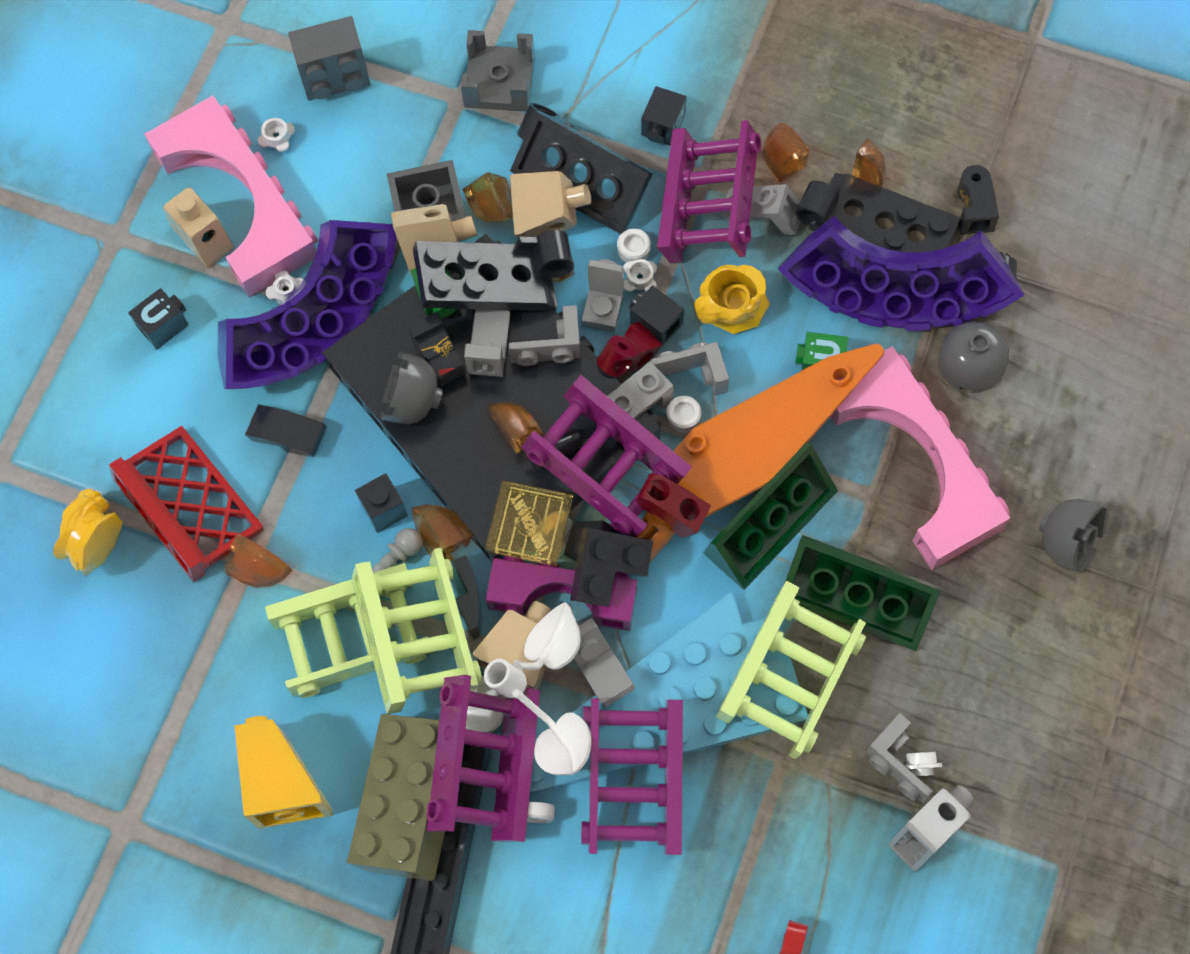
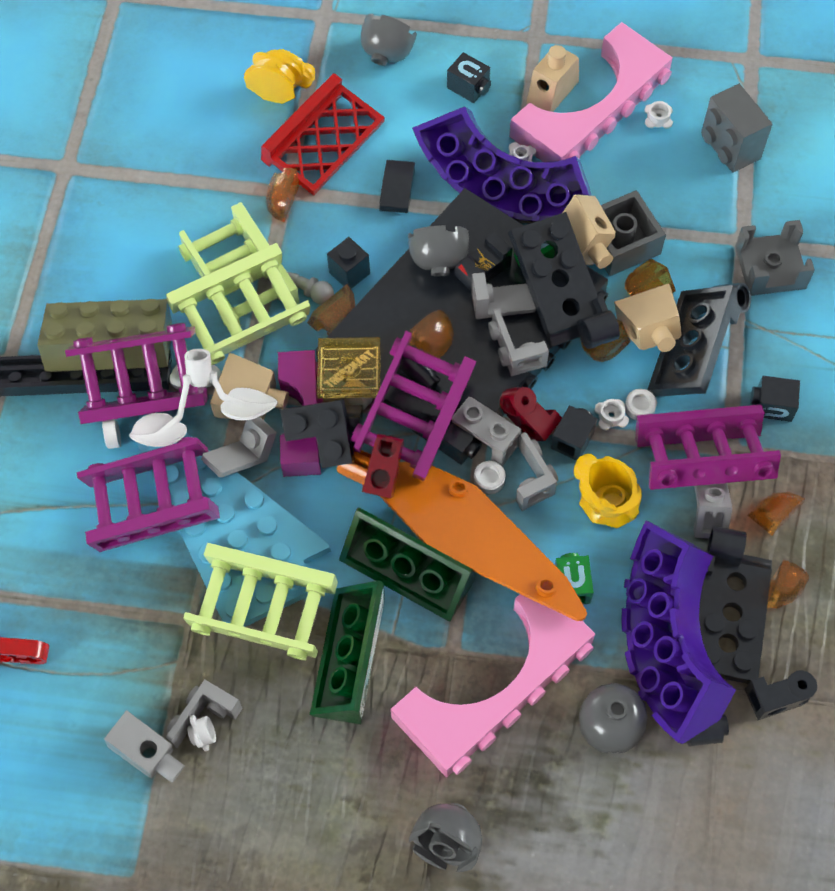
camera: 75 degrees right, 5 degrees down
yellow slope [234,716,333,829] -> none
black slope [453,555,482,639] -> none
light grey bracket [582,259,624,333] -> none
none -> dark grey cylinder [360,14,417,66]

